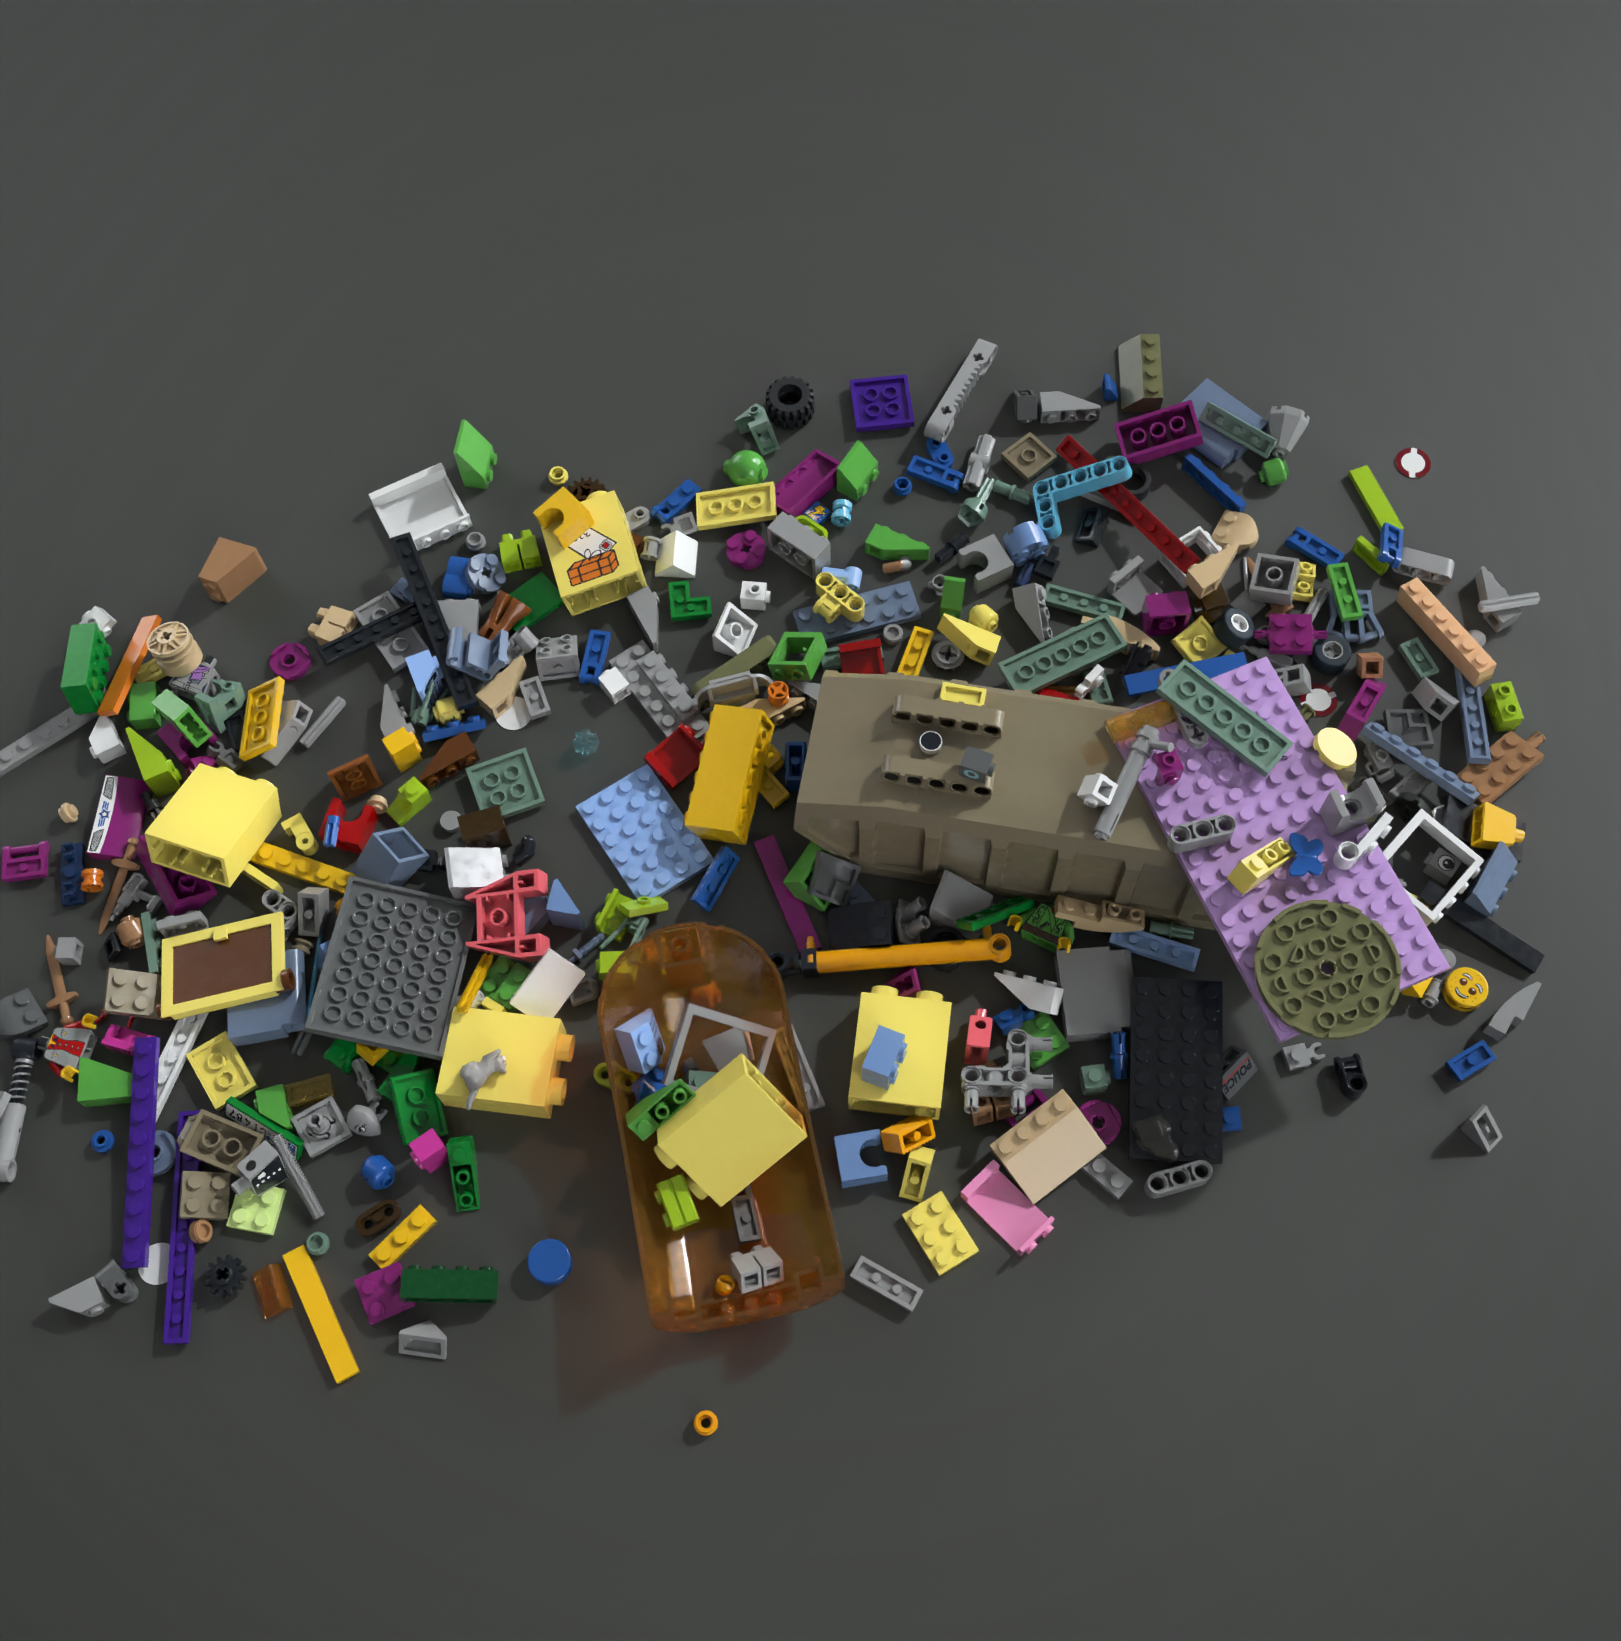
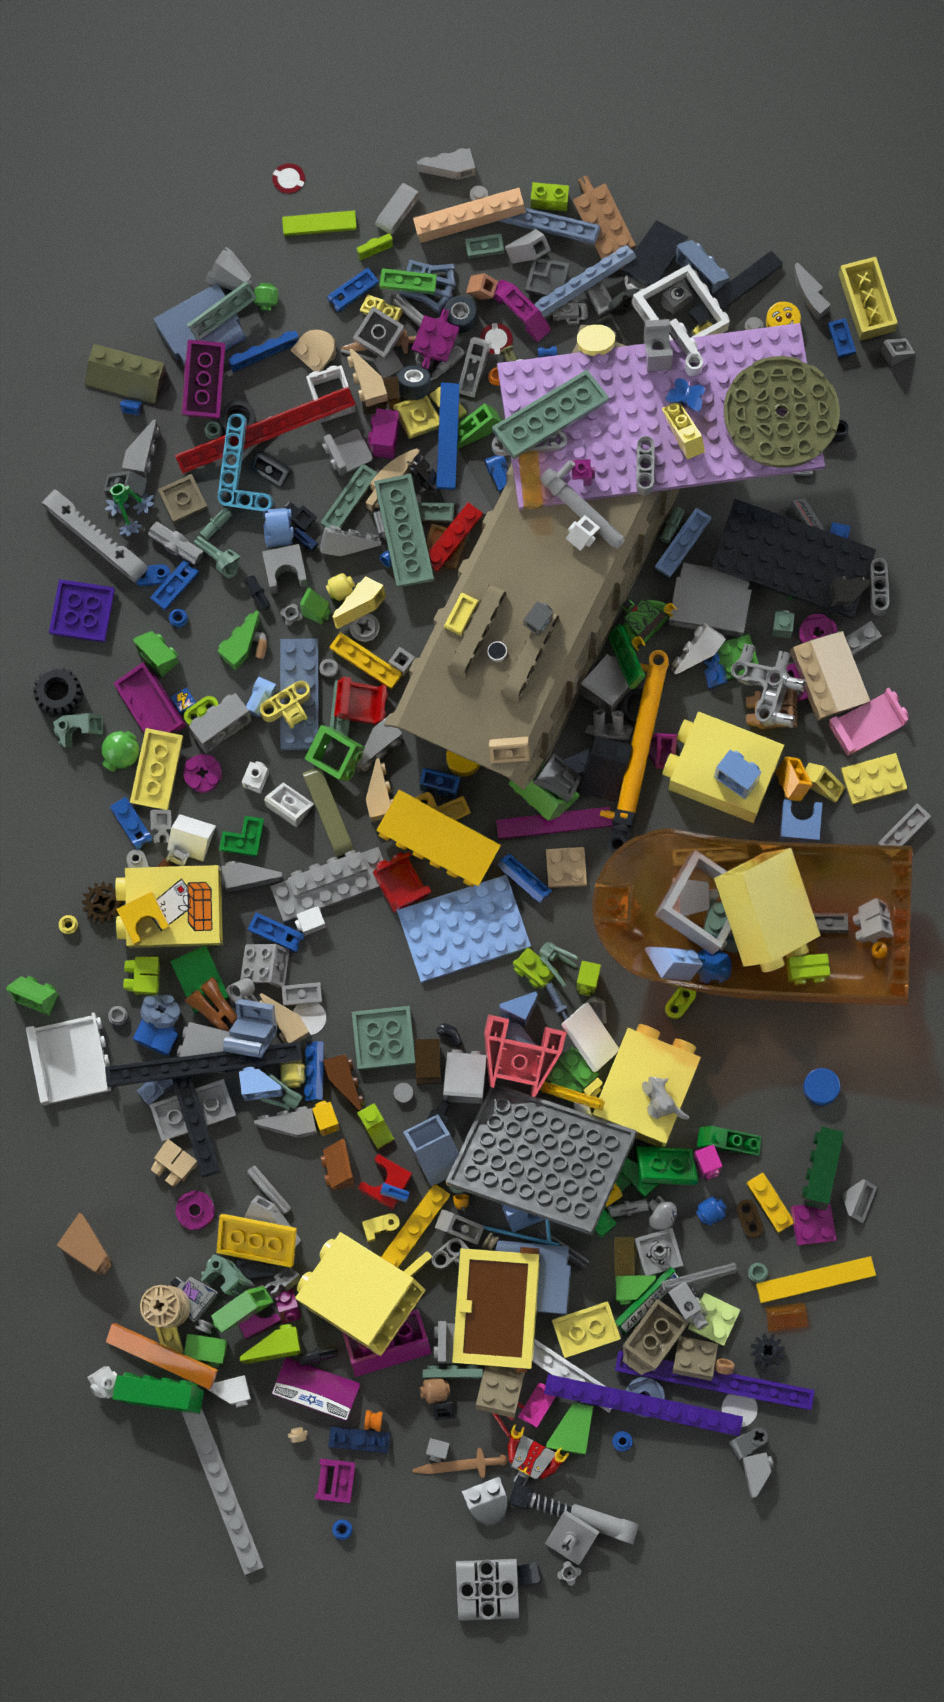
camera: 75 degrees left, 10 degrees up
medium nougat sword [98,837,140,935] -> none
light grey piece [109,873,163,922] -> none
tan plate [366,795,388,814] -> none
clear light blue gear [572,729,600,756] -> none
lime plate [619,896,668,918] -> none
bright green slope [625,1078,696,1141] -> none
light grey plate [693,670,773,711] -> none
orange wheel [768,681,789,707] -> none
medium azure wheel [831,499,852,527] -> none
coral torso [964,1009,993,1066] -> none
tan slope [1055,895,1145,933] -> none
white plate [1074,664,1104,699] -> none
blue pin [1110,1031,1128,1079] -> none
blue plate [1377,522,1403,569] -> none
yellow torso [1471,802,1525,850] -> none
light grey axle [1478,592,1540,613] -> none
none -> plant [105,484,154,537]
none -> tan slope [489,737,530,763]
none -> tan plate [546,847,587,888]
none -> light yellow brick [839,257,898,341]

